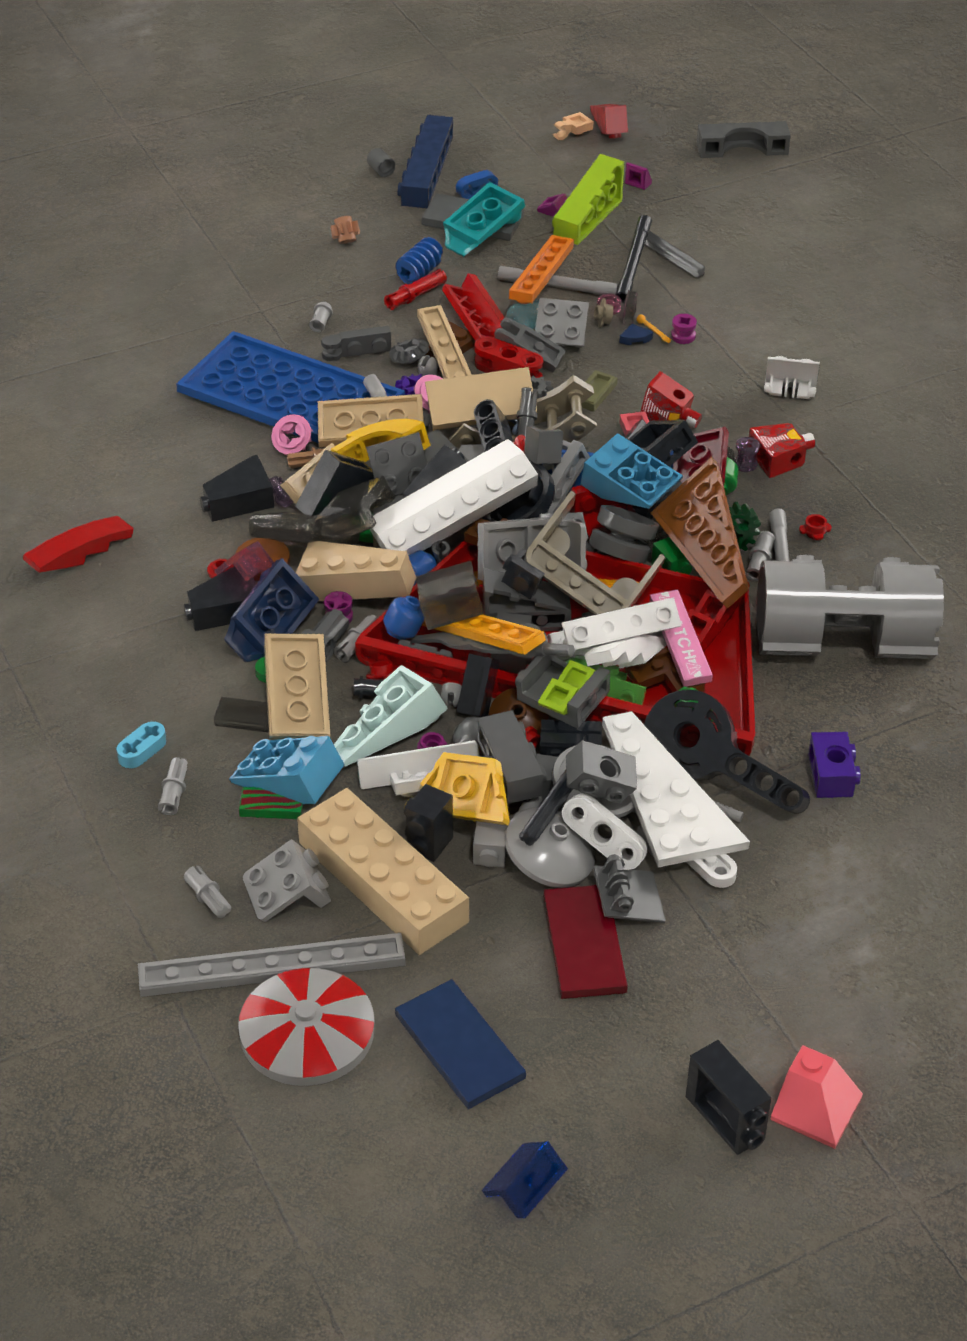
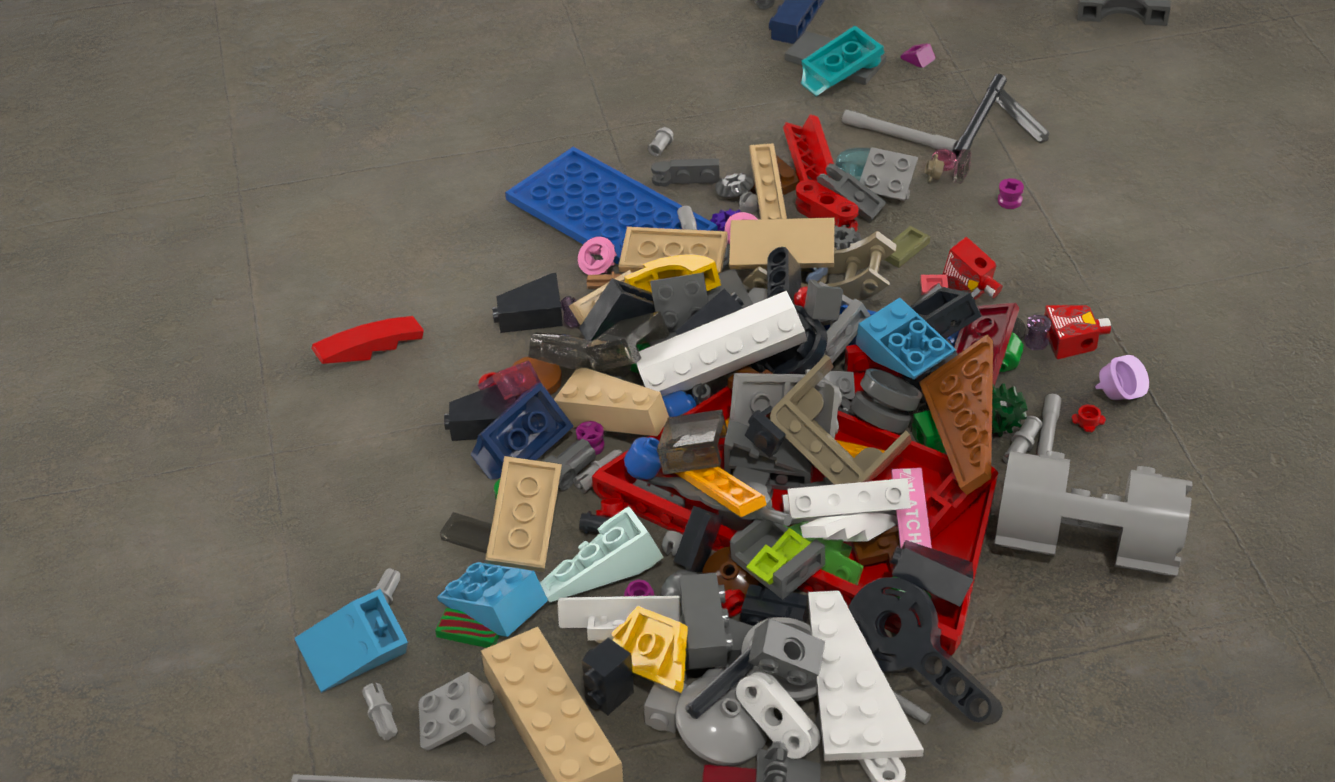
camera: 15 degrees right, 0 degrees up
medium azure beam [116,721,167,768] -> none
nougat gear [330,216,360,244] -> none
red pin [384,269,447,310] -> none
blue piece [396,237,443,284] -> none
blue beam [455,170,498,199] -> none
orange plate [509,235,574,304] -> none
dark grey pin [516,387,538,437] -> none
lime wedge [552,154,625,245] -> none
dark blue tile [619,324,653,345] -> none
magenta slope [625,162,652,190] -> none
light orange hinge [636,314,672,344] -> none
white hinge [764,356,820,400] -> none
dark purple brick [808,732,861,798] -> none
none -> dark azure slope [294,589,408,693]
none -> black slope [889,540,974,606]
none -> lavender piece [1095,355,1149,400]

